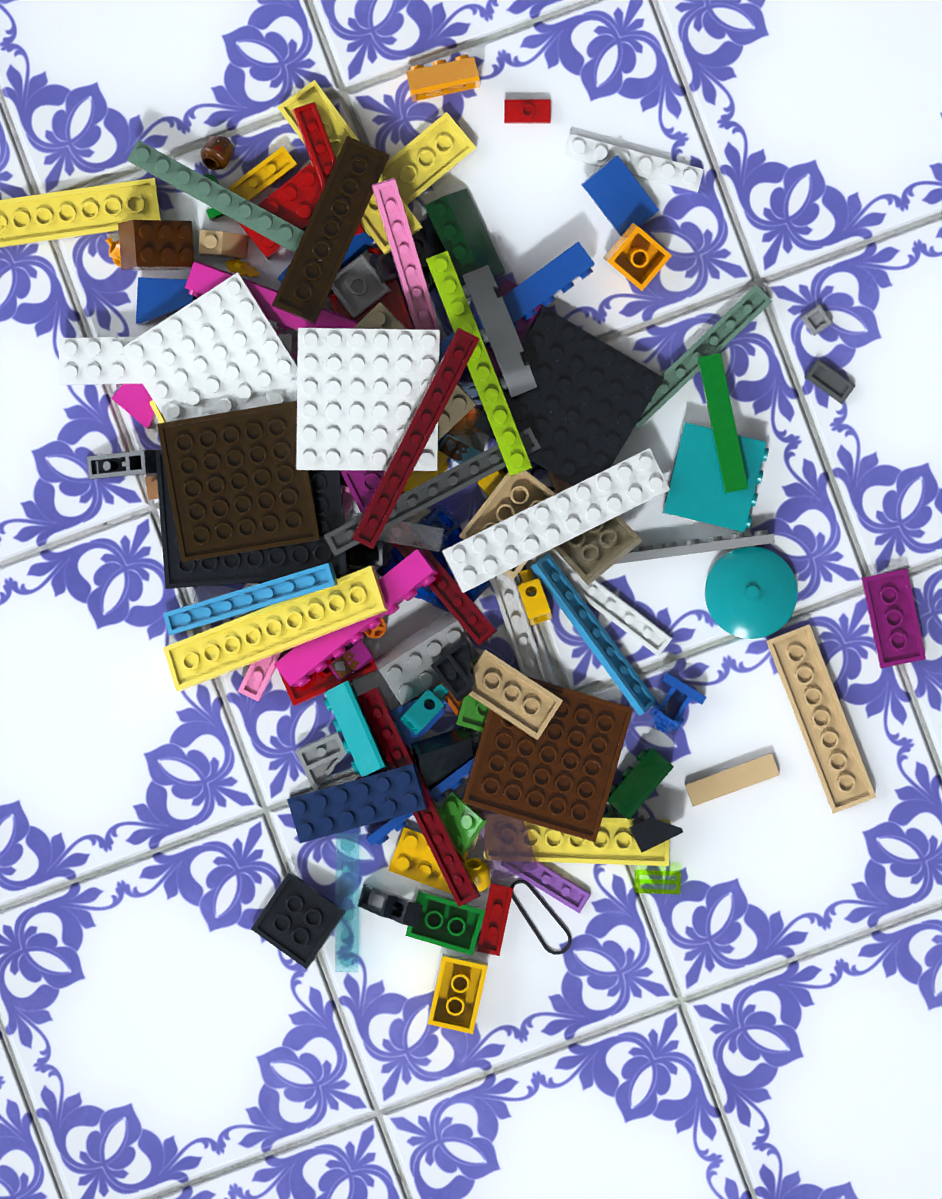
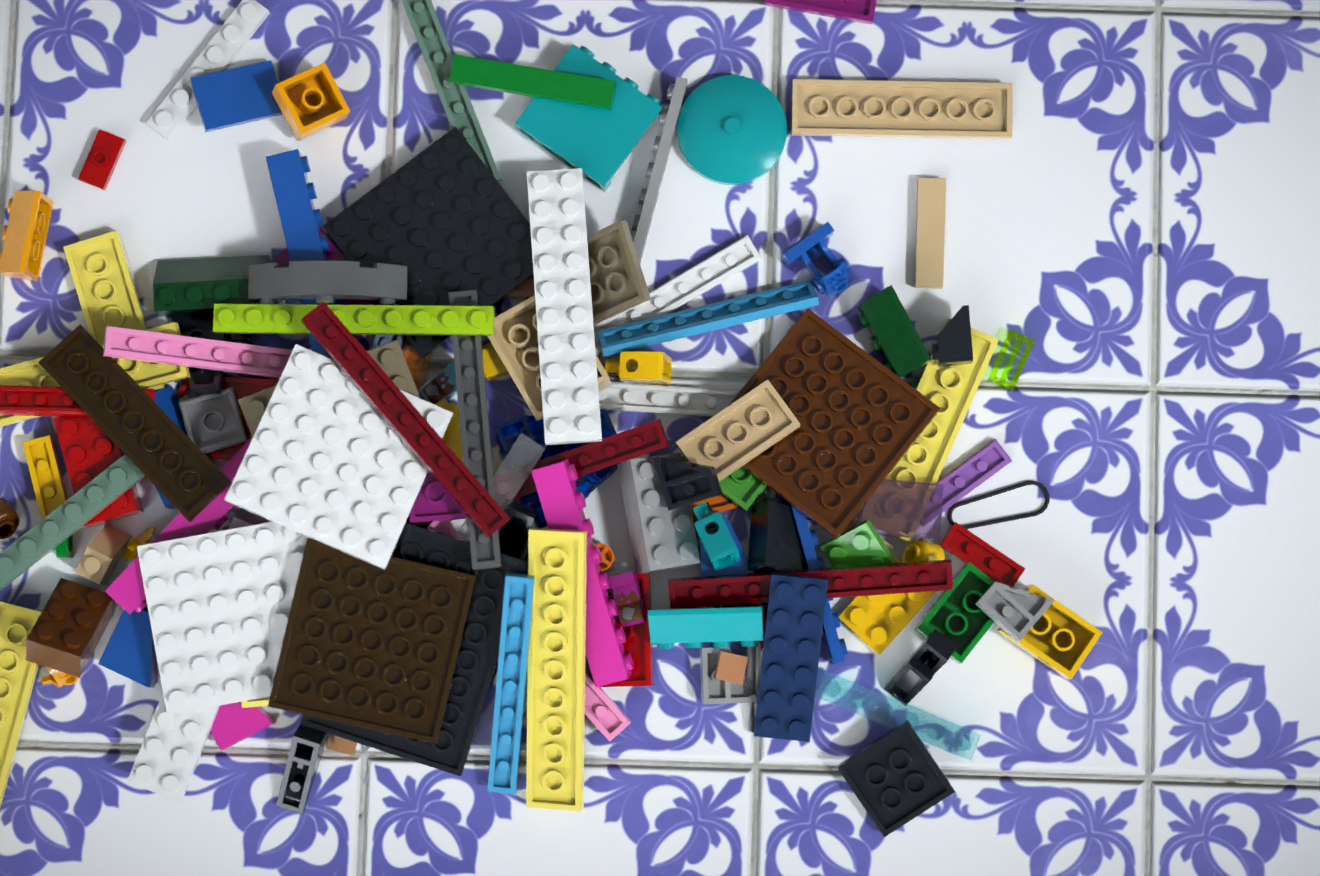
camera: 70 degrees left, 5 degrees down
none -> nougat tile [714,651,748,685]
none -> light grey wing [975,582,1054,642]

